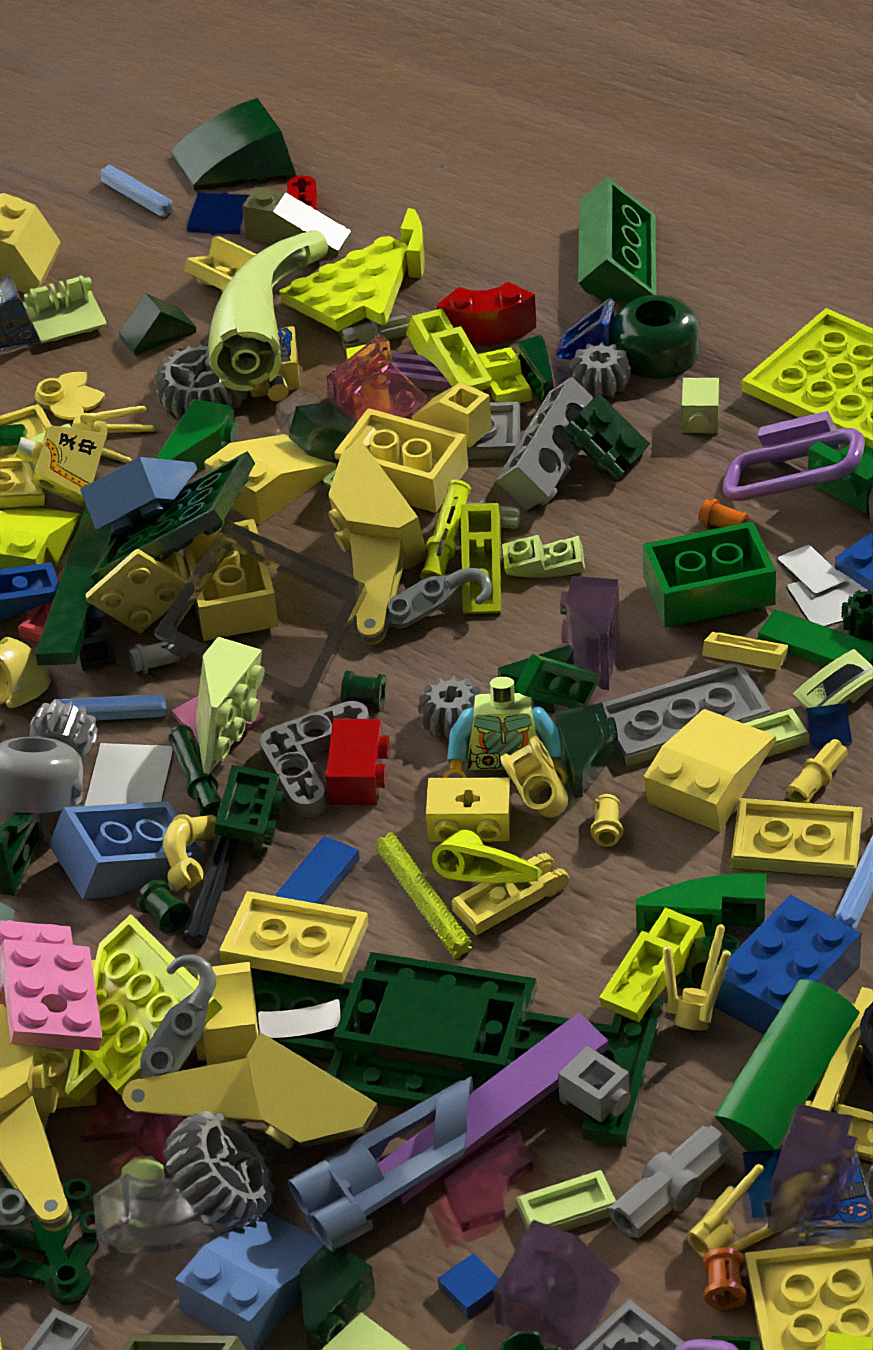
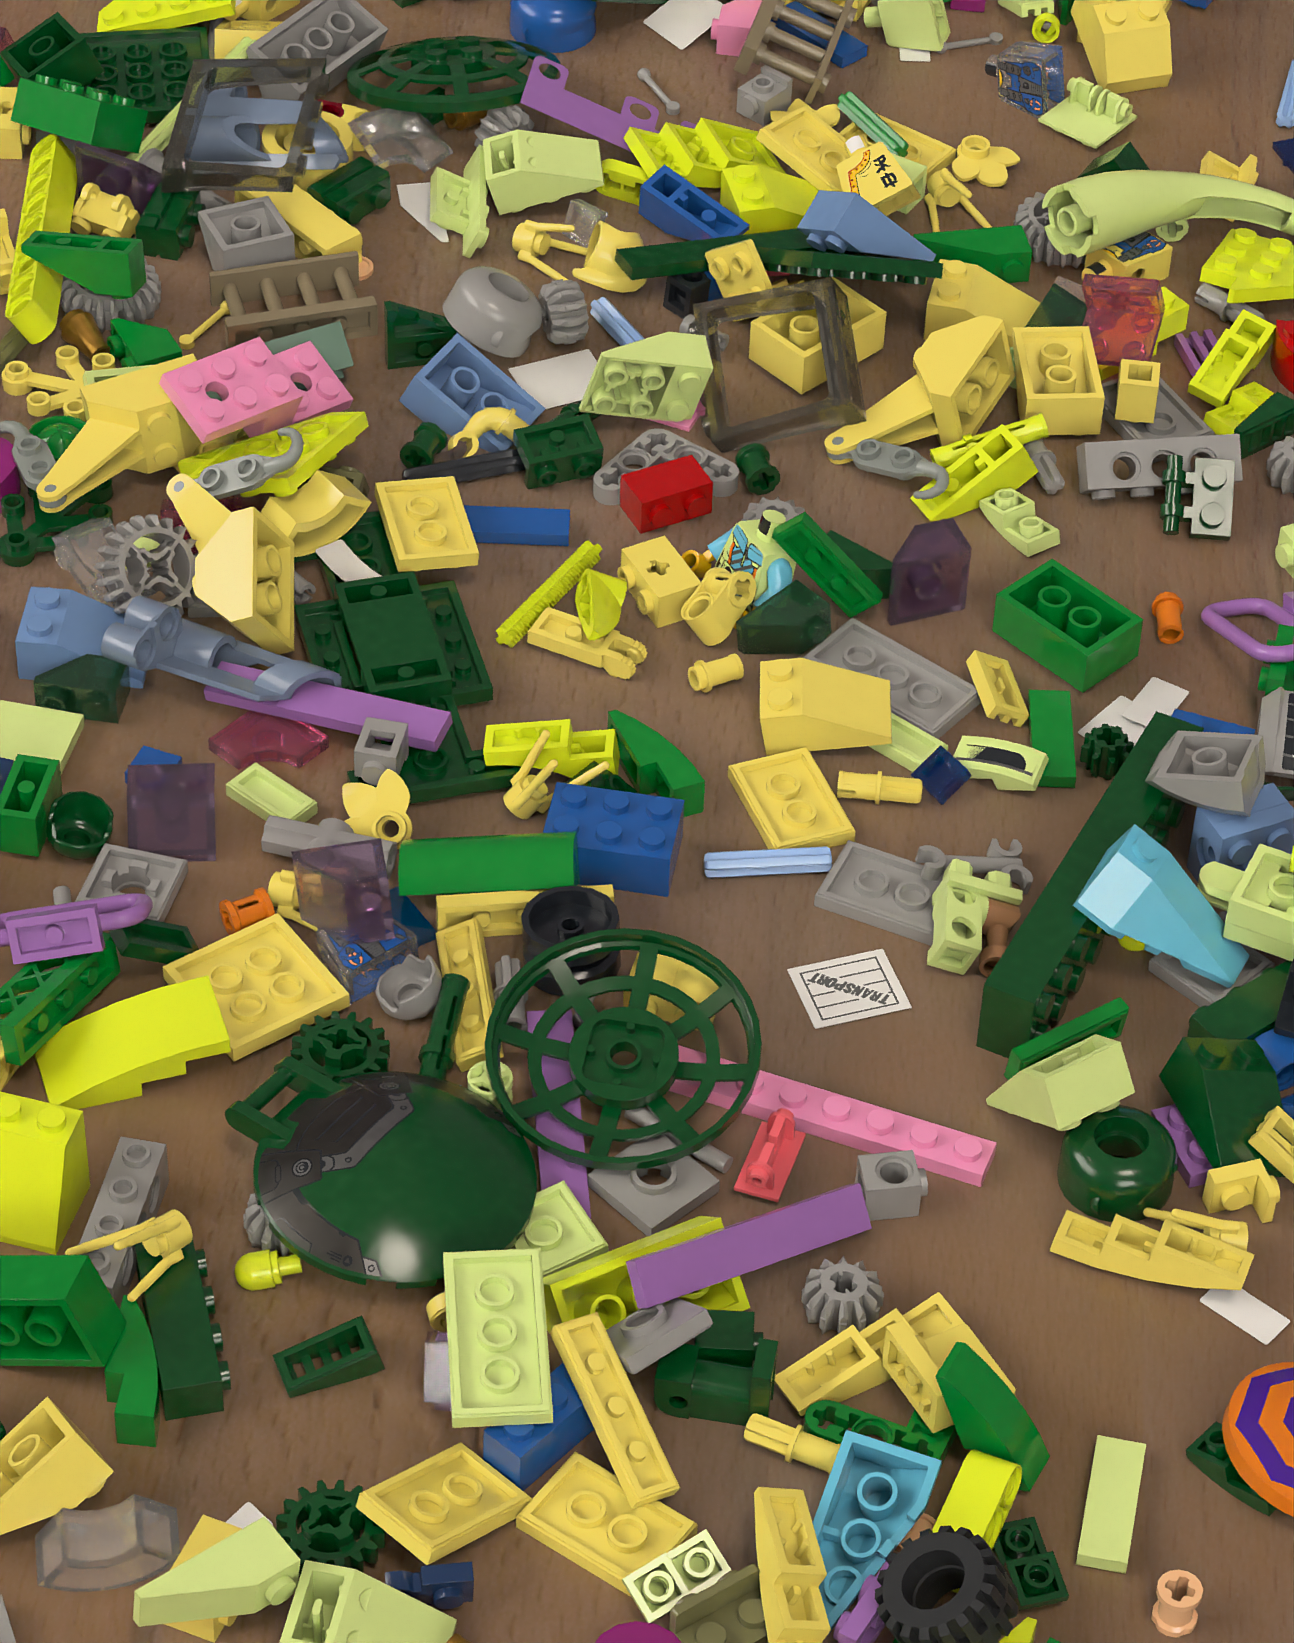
camera: 55 degrees right, 0 degrees up
none -> light yellow plate [342,769,413,849]

